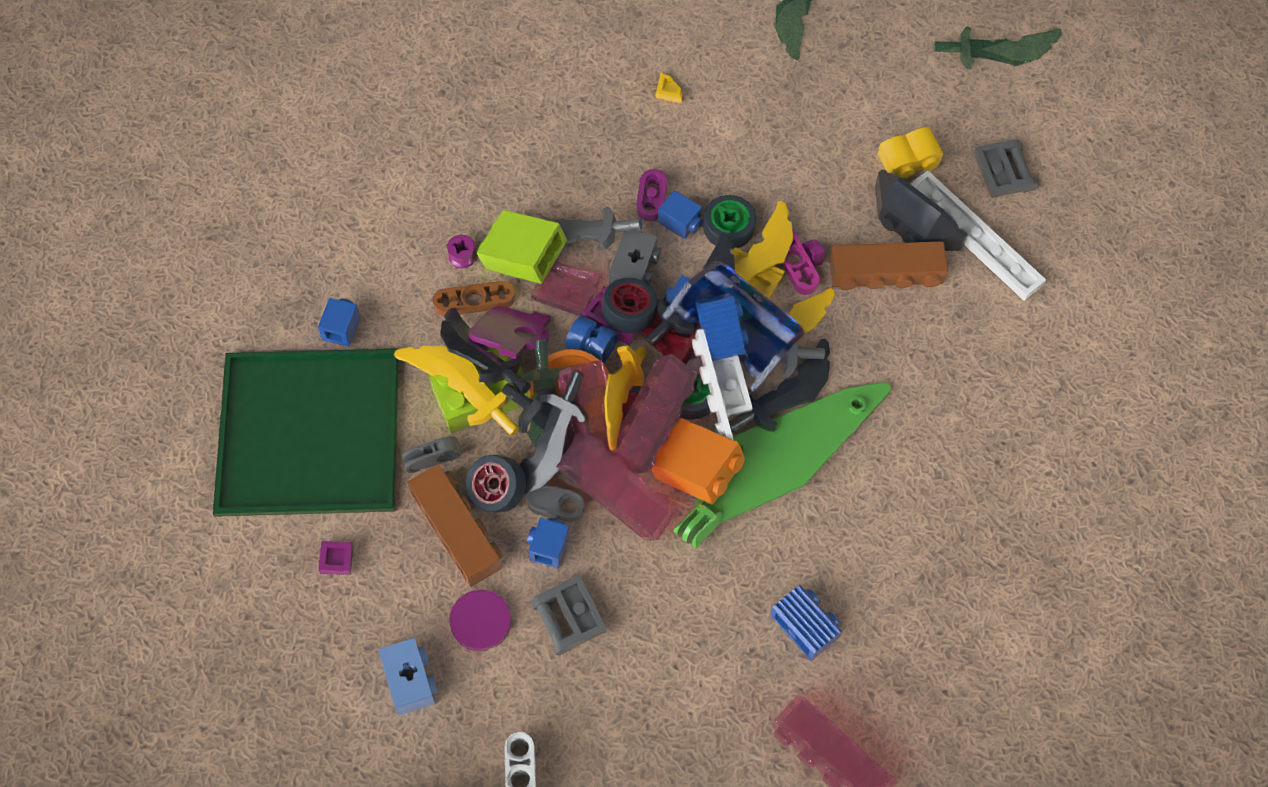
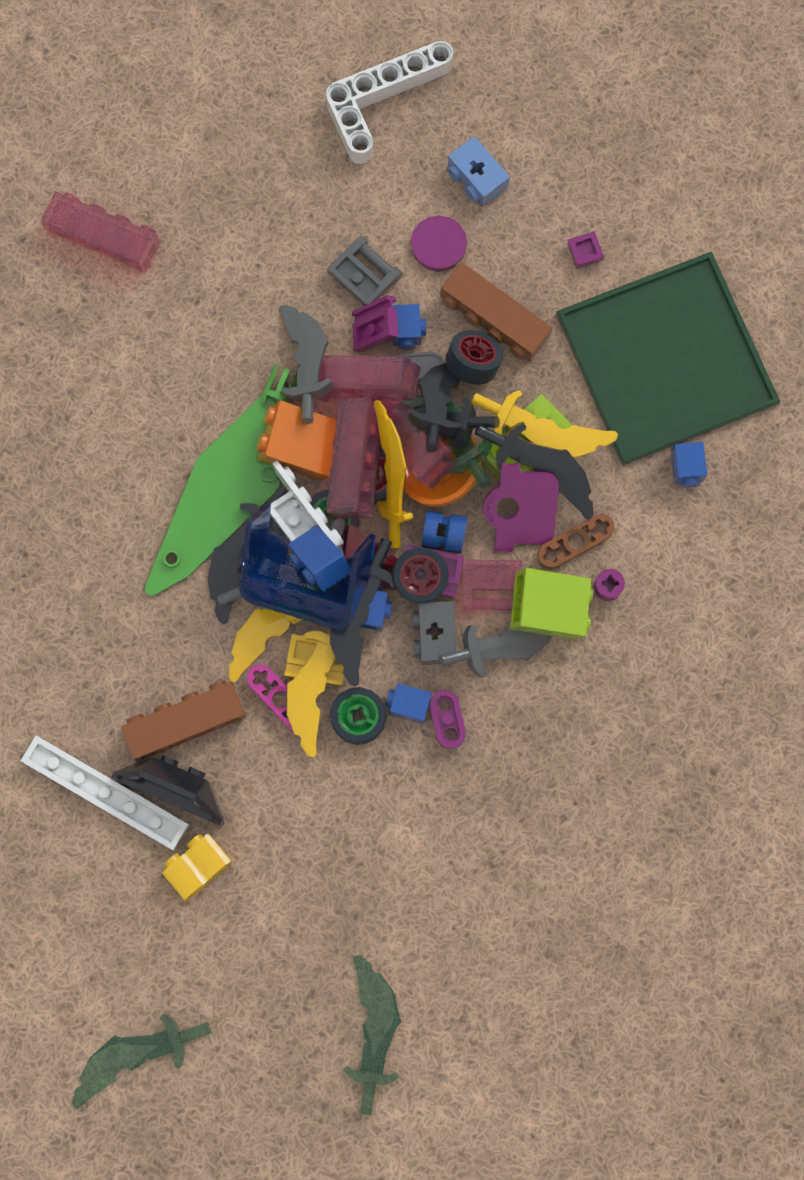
camera: 160 degrees right, 15 degrees up
dark grey piece [402,436,462,473] -> none
yellow tile [655,73,682,103] -> none
blue brick [770,585,842,661] -> none
magenta tile [802,239,826,267] -> none
dark grey plate [974,139,1038,198] -> none
none -> dark grey sword [279,305,334,424]
none -> magenta plate [352,295,398,352]

